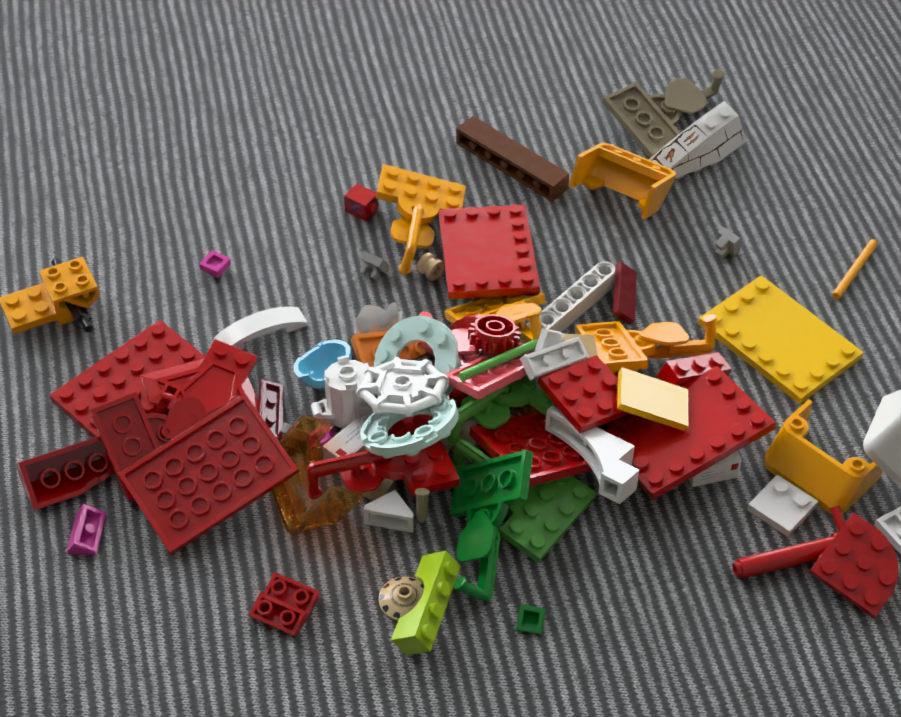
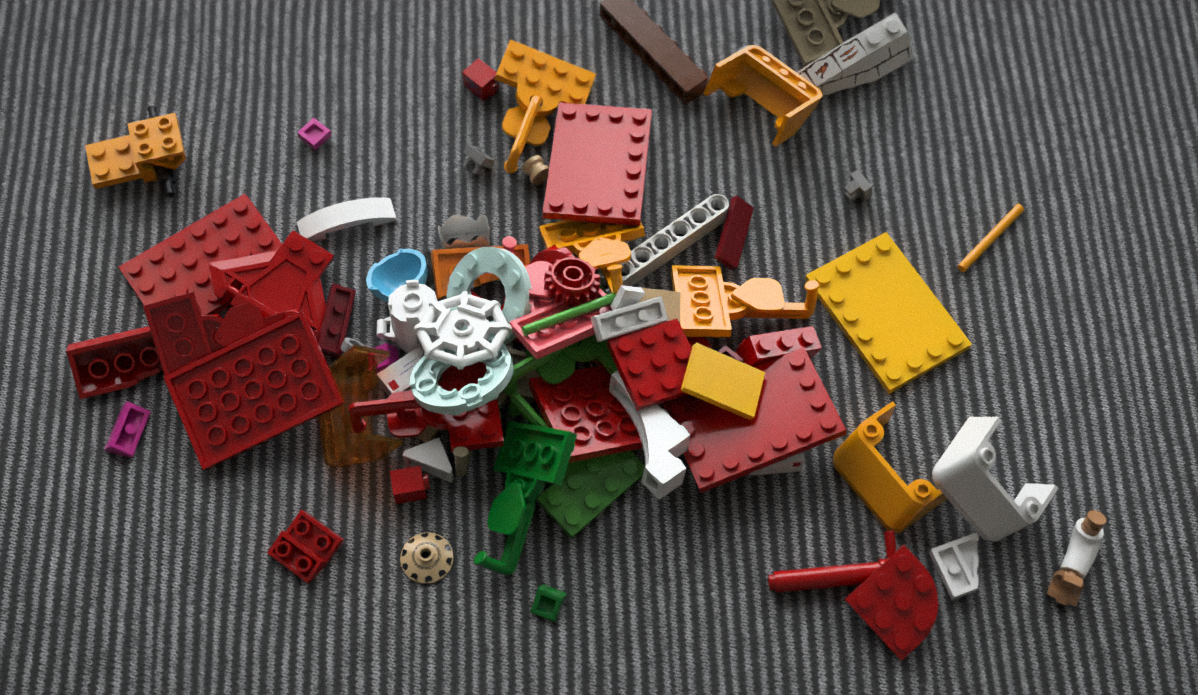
camera: 10 degrees right, 15 degrees up
lime arch [391,551,461,655] -> none
white plate [747,475,818,537] -> none
none -> red brick [390,465,430,504]

